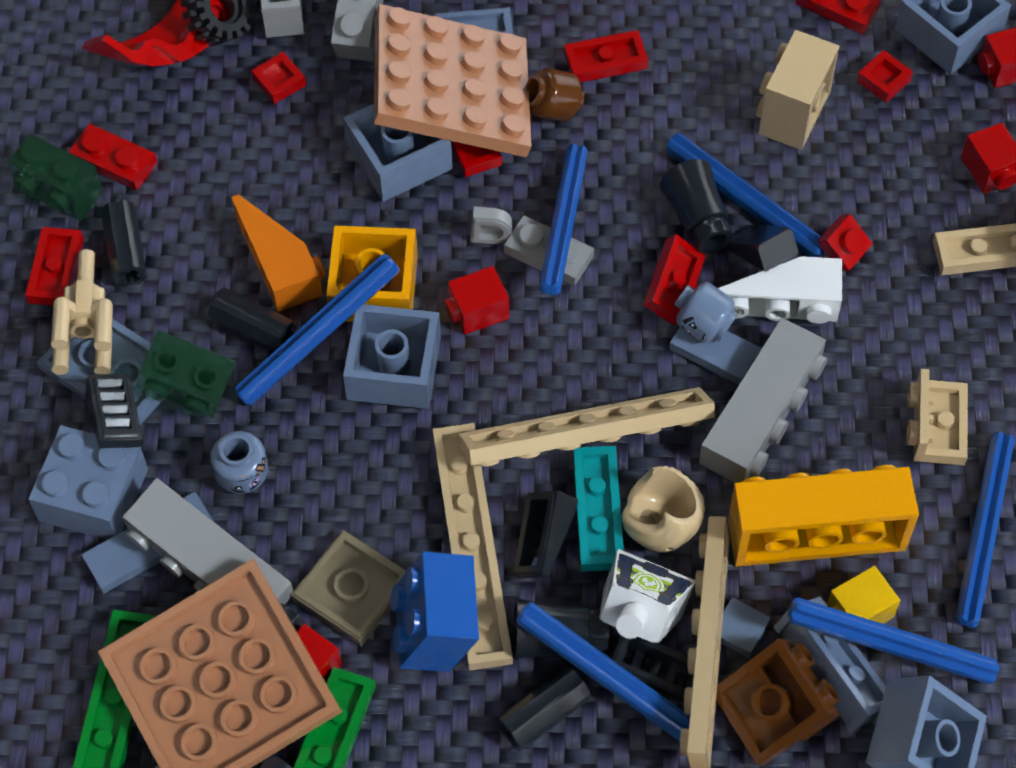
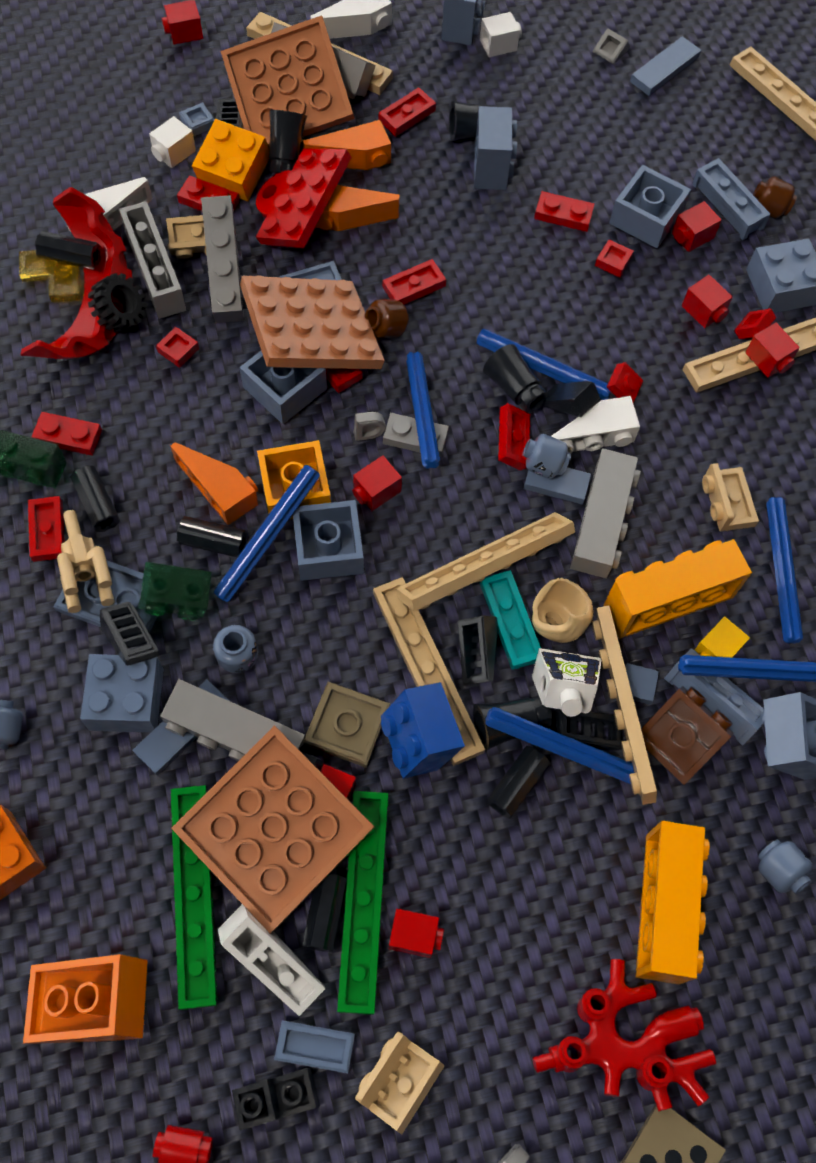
camera: 20 degrees left, 5 degrees up
tan brick [756,30,839,150] -> none

